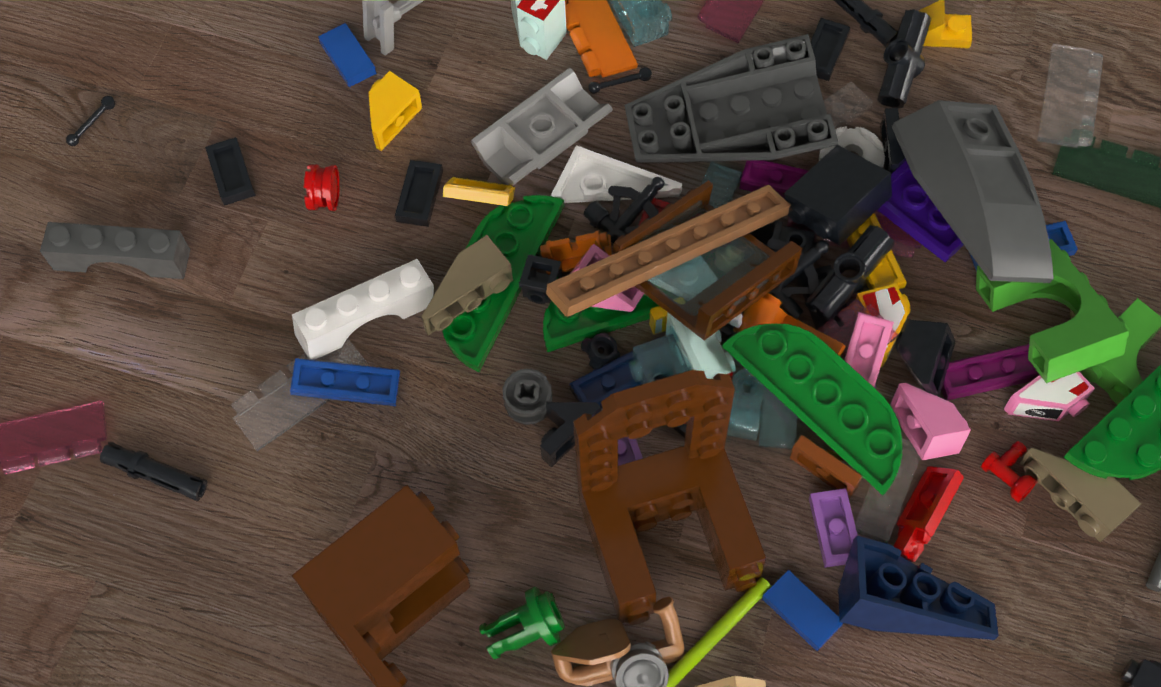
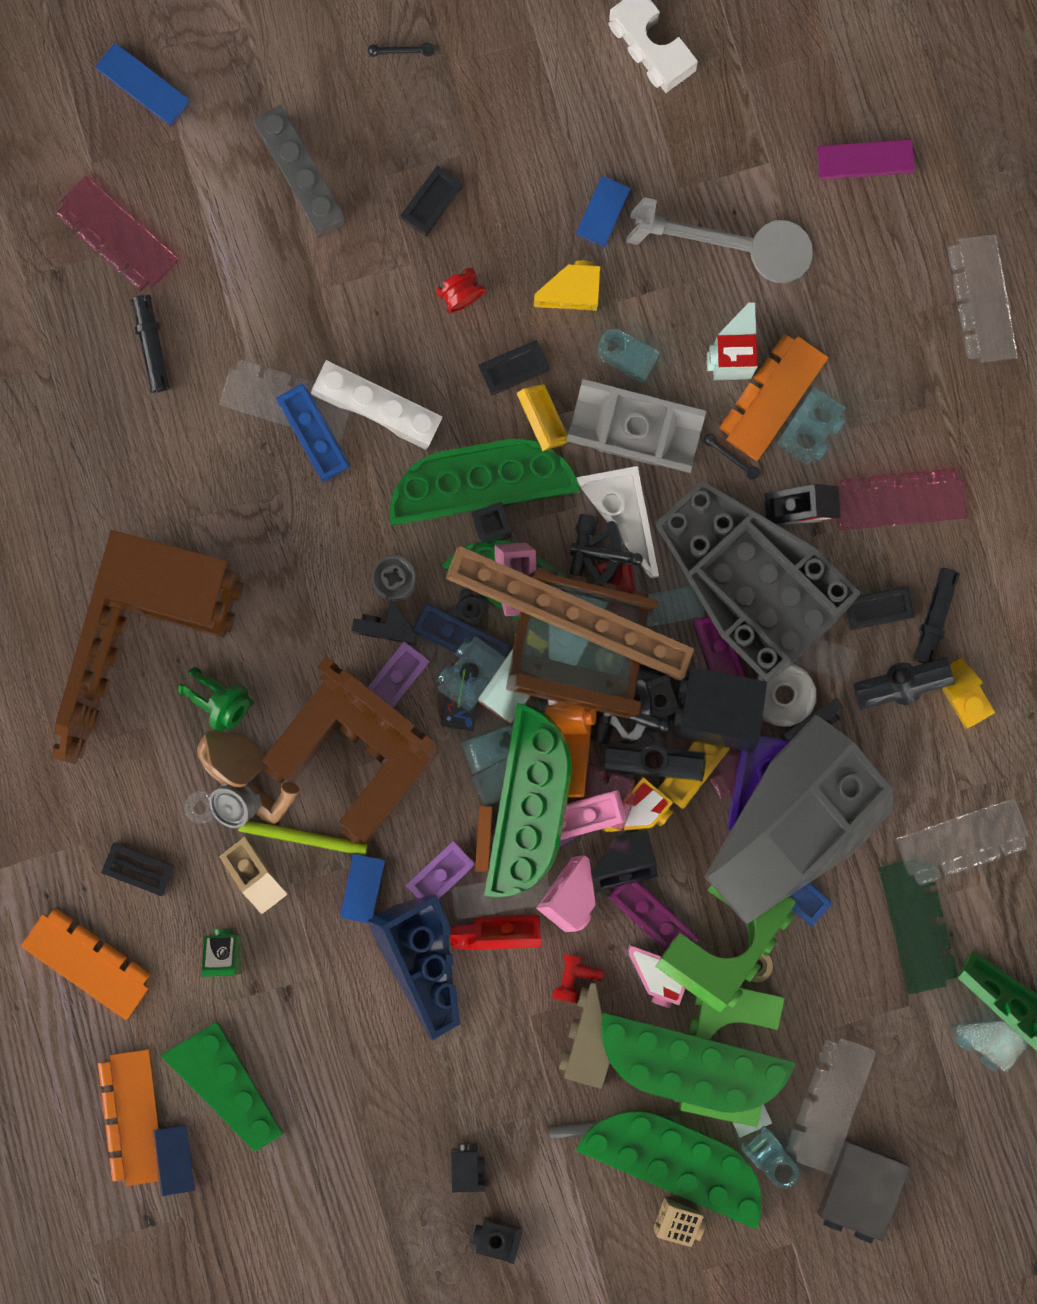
camera: 50 degrees right, 20 degrees up
dark tan slope [421,235,513,335] -> none
orange hinge [540,230,612,275] -> none
none -> clear light blue piece [597,329,661,383]
none -> black slope [764,484,841,525]

